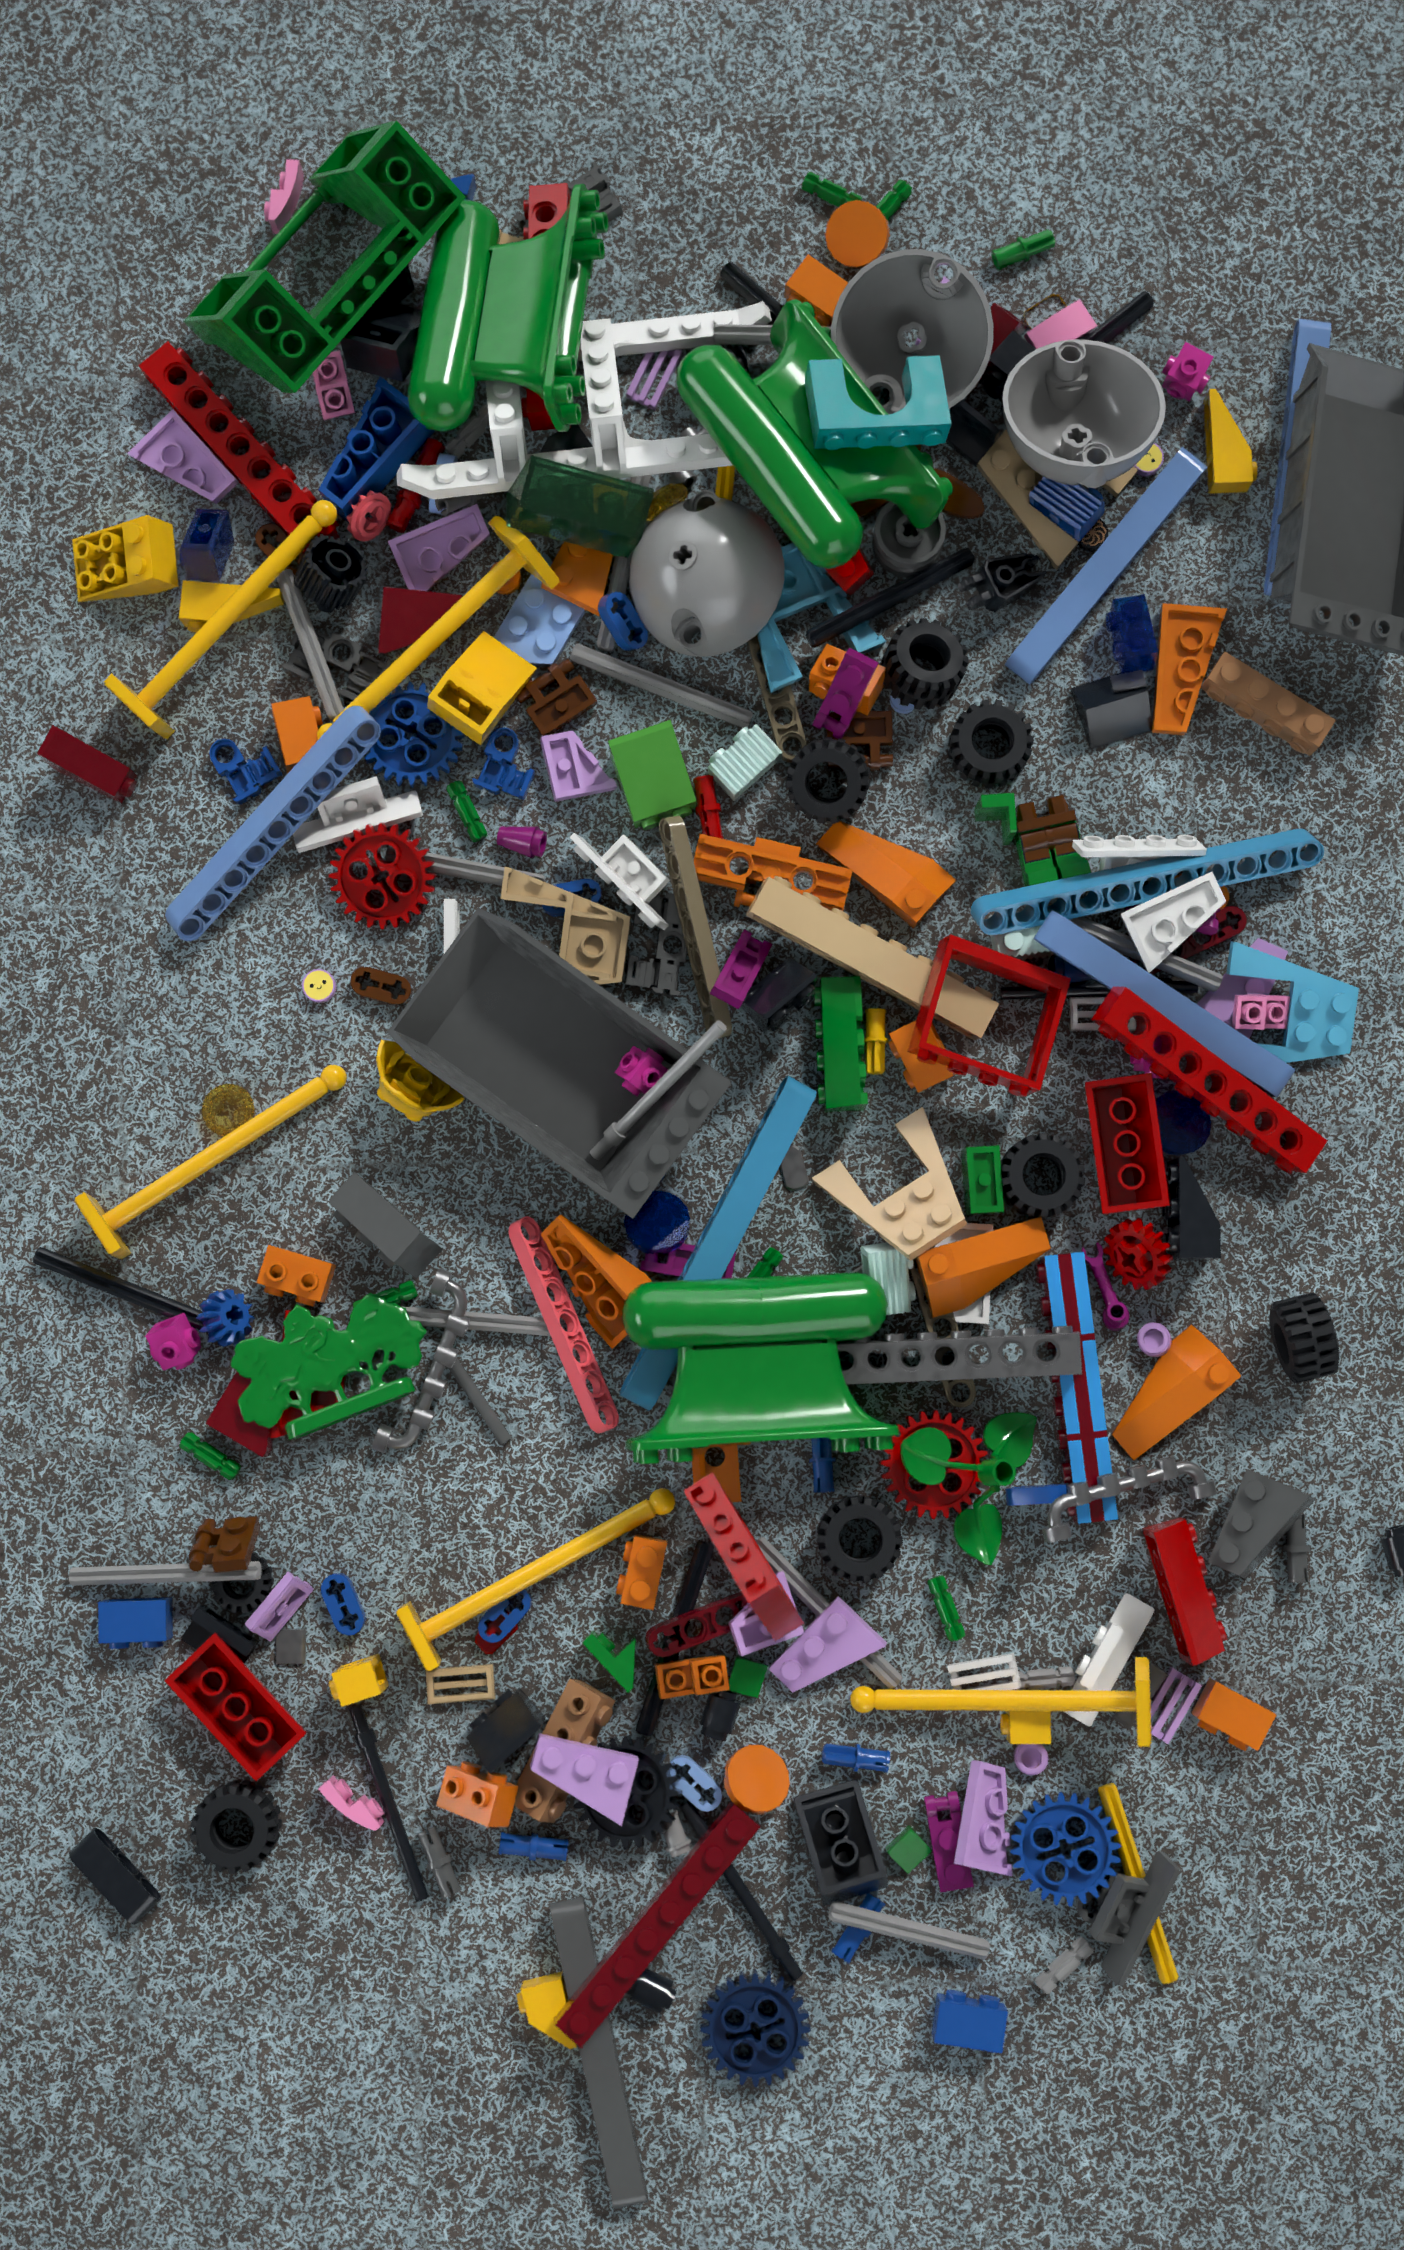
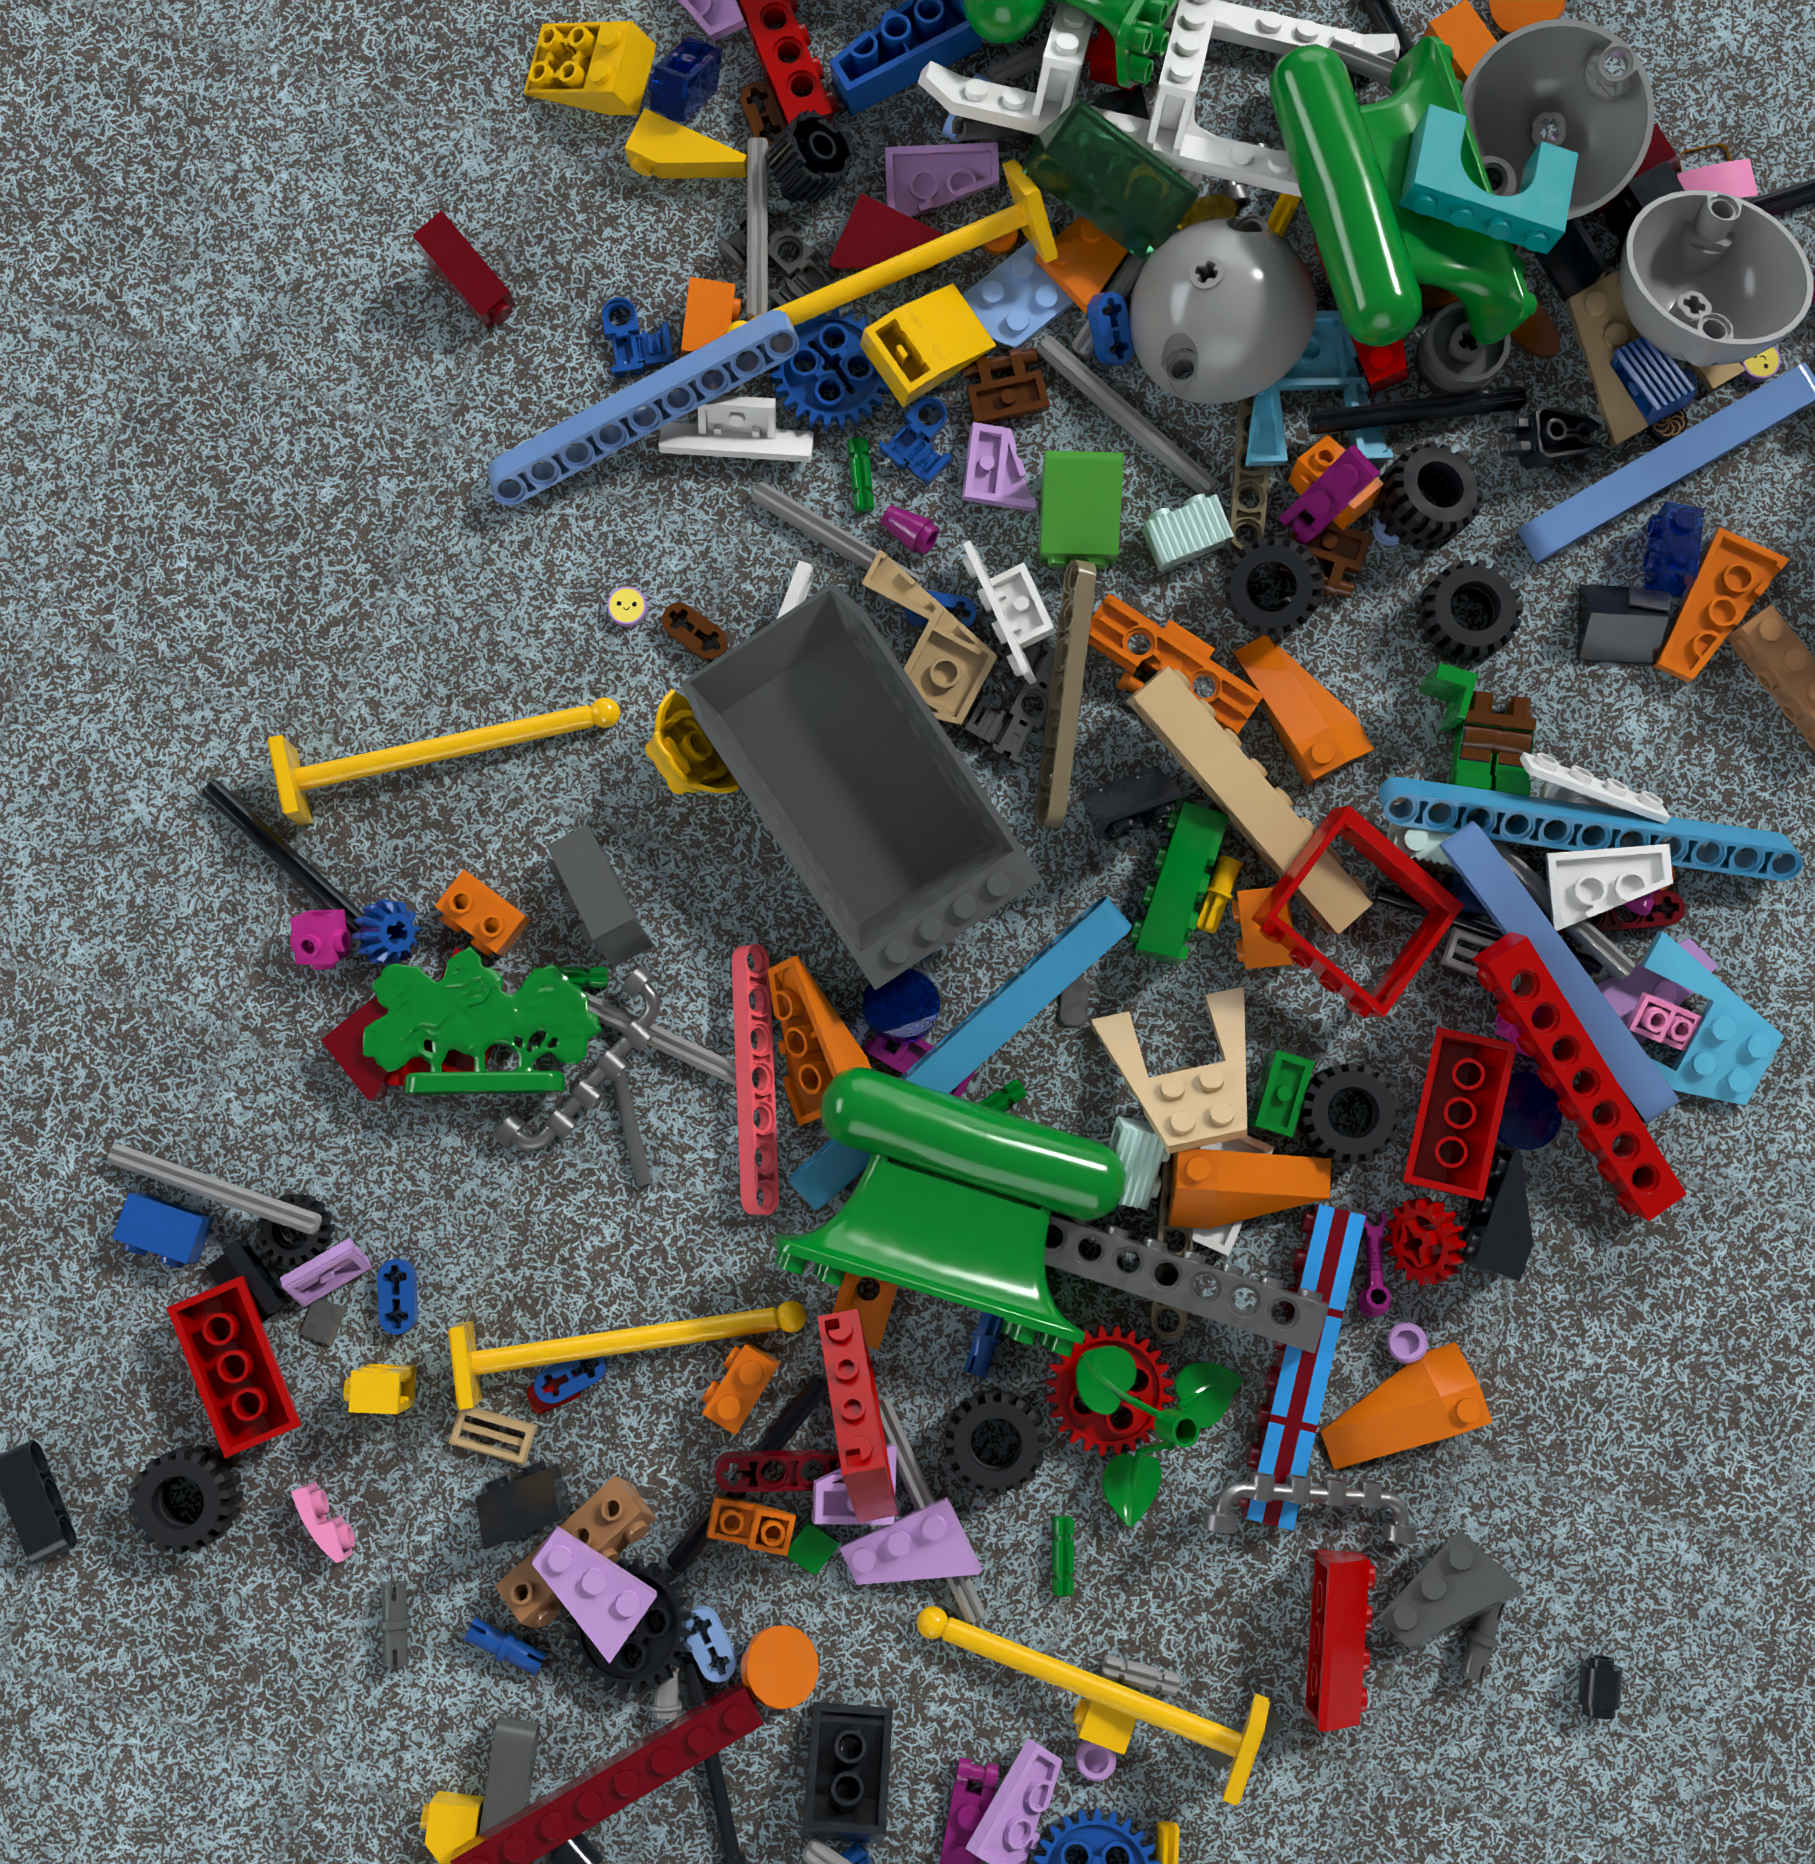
camera: 20 degrees right, 0 degrees up
yellow piece [104,500,337,739] -> none
green axle [179,1432,241,1480] -> none
reddish brown plate [189,1516,260,1573] -> none
clear yellow gear [202,1084,256,1136] -> none
red gear [329,822,437,930] -> none
coral gear [346,490,391,541] -> none
black bar [348,1704,429,1902] -> none
red pin [386,438,445,533] -> none
orange brick [436,1761,519,1827] -> none
green slope [582,1630,636,1693] -> none
light grey bar [590,1020,727,1160] -> none
dark pink brick [614,1046,668,1097] -> none
lavender tile [626,349,682,410] -> none
red pin [693,775,723,839] -> none
black brick [700,1690,741,1741] -> none
magenta plate [710,929,773,1009] -> none
blue axle [822,1744,890,1773] -> none
green slope [885,1825,932,1874] -> none
white tile [947,1653,1021,1690] -> none
green axle [991,229,1056,271] -> none
blue beam [1005,1484,1067,1506] -> none
white bracket [1063,1593,1154,1726] -> none
lavender tile [1150,1667,1202,1744] -> none
orange brick [1191,1677,1277,1752] -> none
black tyre [1269,1292,1340,1384] -> none

